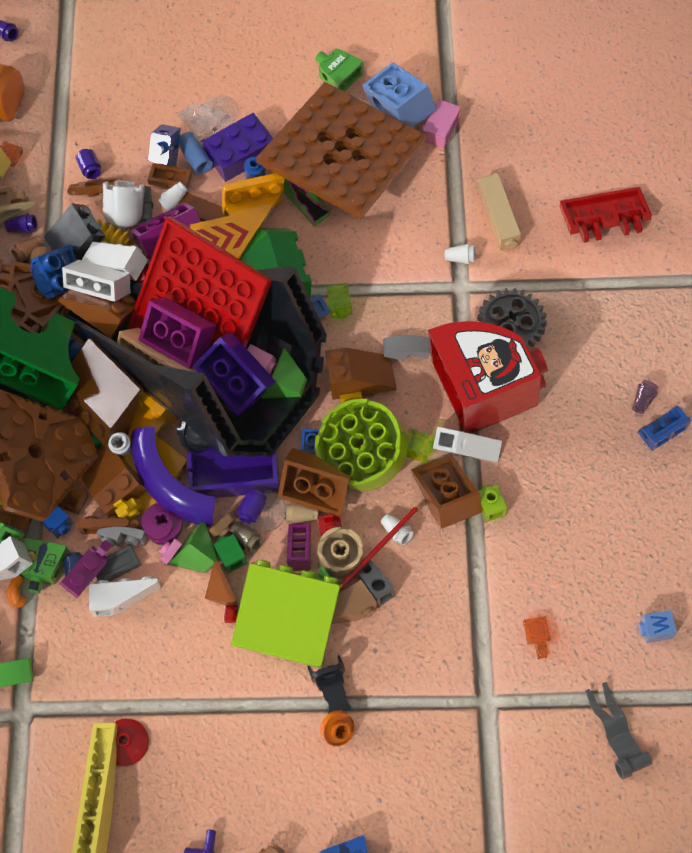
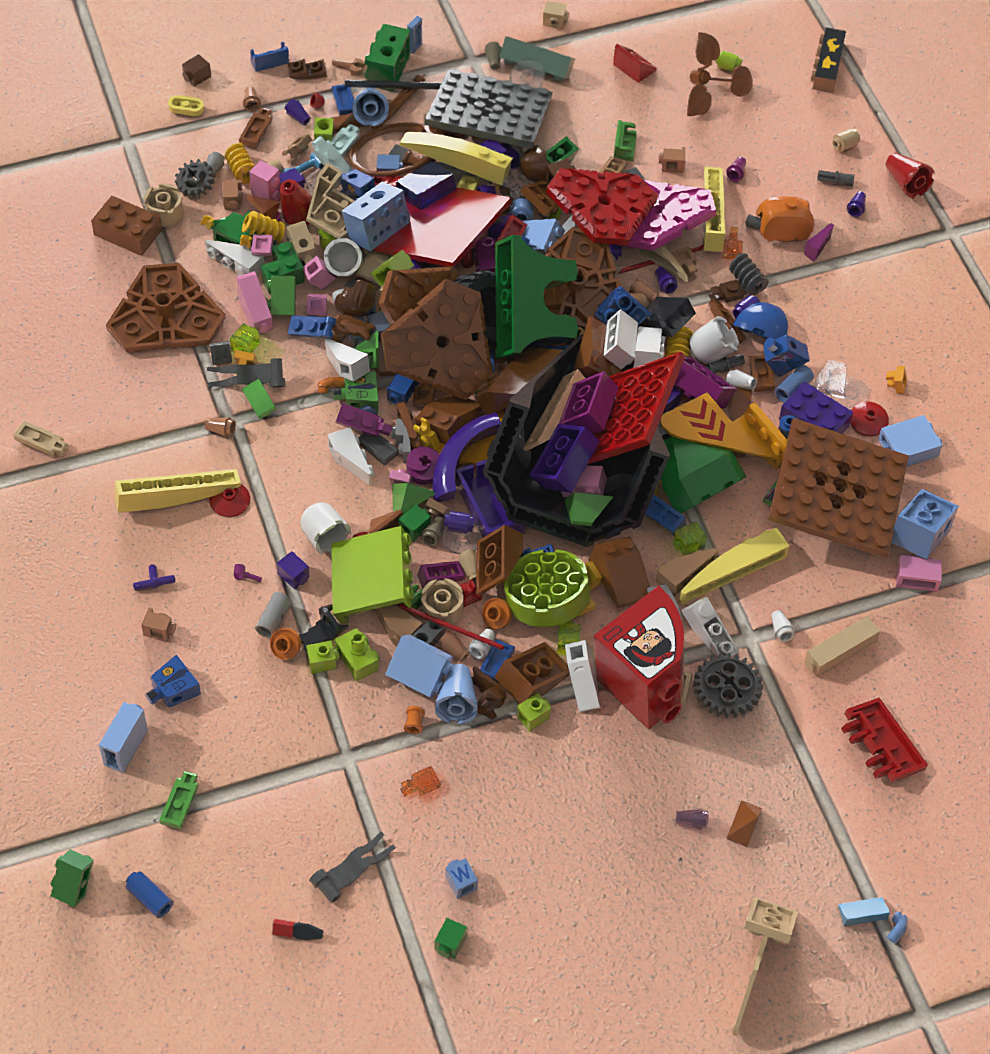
camera: 65 degrees right, 10 degrees down
white cone [108,432,132,456] -> none
bright green torso [315,49,364,92] -> none
blue hinge [638,406,691,451] -> none
none -> nougat cone [205,417,236,437]
none -> magenta hand [234,564,262,582]
none -> light grey pin [255,592,292,638]
none -> piece [272,919,324,940]
none -> dark purple brick [276,551,310,589]
none -> white cylinder [300,502,351,554]
none -> lime brick [306,640,340,674]
none -> lime brick [335,628,380,682]
none -> light blue brick [385,634,453,697]
none -> orange bush [403,706,425,734]
none -> light blue cone [435,664,478,724]
none -> nougat cone [438,631,470,662]
none -> reddish brown hair [472,666,506,720]
none -> blue tile [480,639,515,683]
none -> orange plate [482,598,512,629]
none -> medium nougat slope [656,548,719,596]
none -> light yellow slope [679,528,790,605]
none -> white slope [681,597,739,658]
none -> reddish brown plate [709,279,745,302]
none -> dark orange slope [727,800,762,847]
none -> dark grey piece [729,253,769,295]
none -> blue brick [733,302,788,340]
none -> magenta slope [804,223,834,262]
none -> red dish [850,401,889,437]
none -> light blue brick [878,415,942,467]
none -> light orange tile [886,366,908,394]

